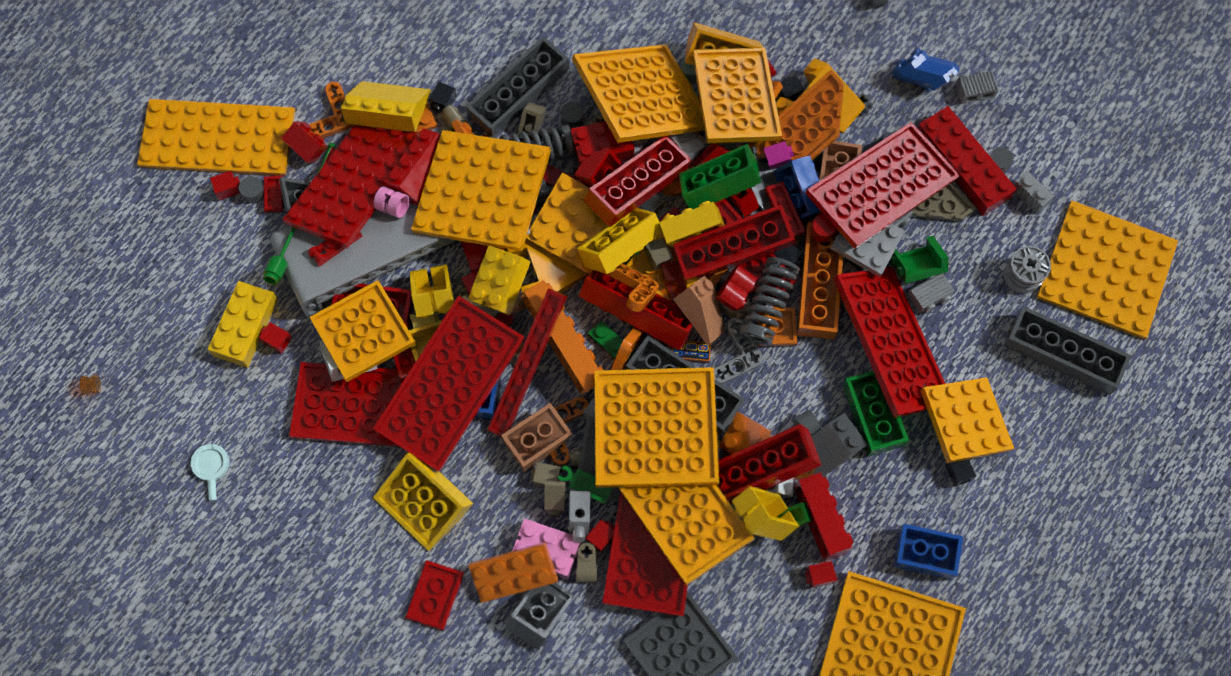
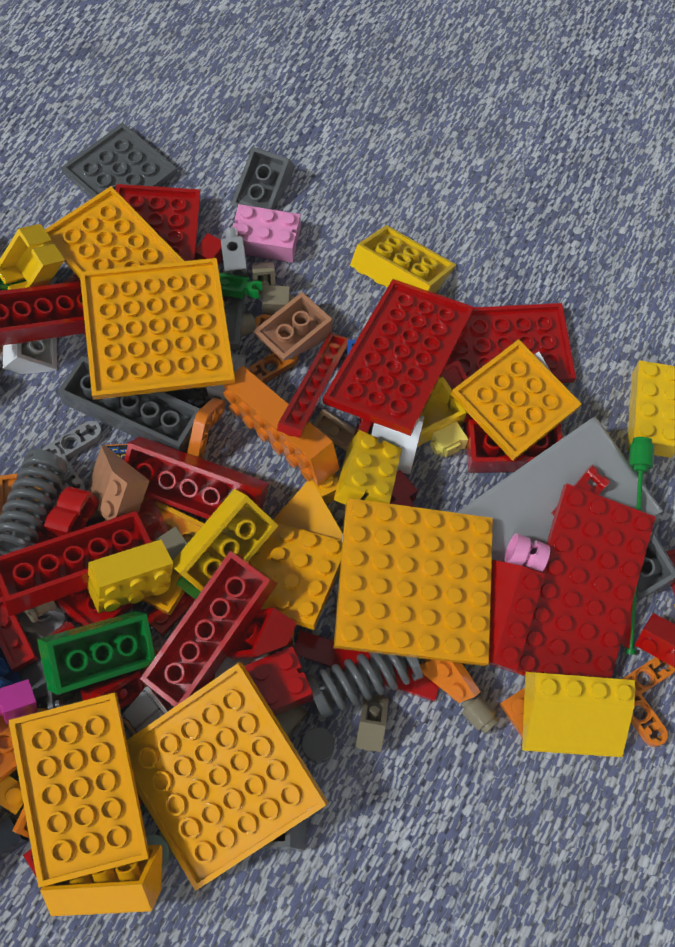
camera: 170 degrees right, 5 degrees down
light aqua piece [191,444,230,502] -> none
red brick [259,322,292,354] -> none
red tile [405,560,465,631] -> none
yellow piece [410,264,454,317] -> none
black brick [429,81,456,113] -> none
dark grey brick [466,36,569,137] -> none
orange plate [468,542,558,603] -> none
dark tan piece [576,543,597,582] -> none
green plate [588,320,635,365] -> none
orange beam [608,263,659,312] -> none
orange plate [719,412,772,454] -> none

